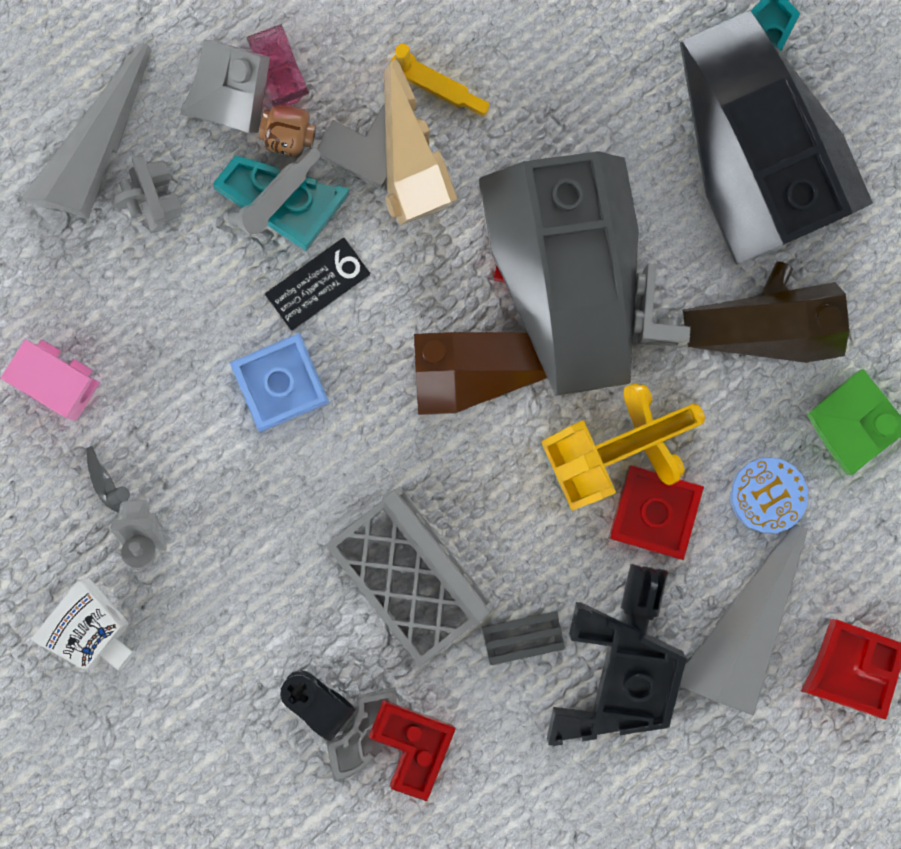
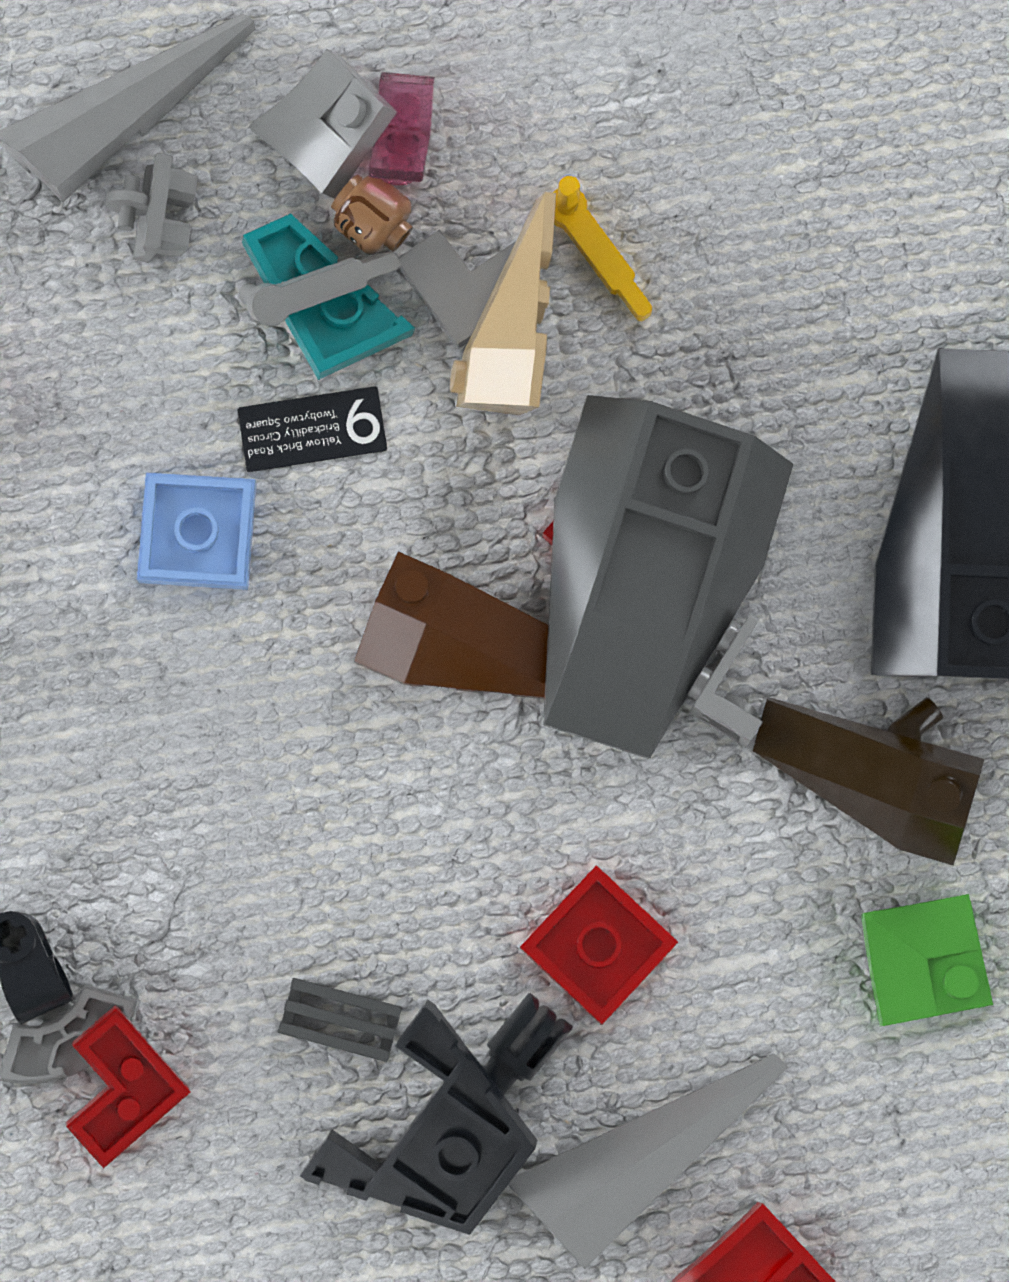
camera: 25 degrees right, 5 degrees down
light grey fence [325,487,494,667] -> none
yellow piece [541,383,705,511] -> none
light blue tile [730,458,808,533] -> none

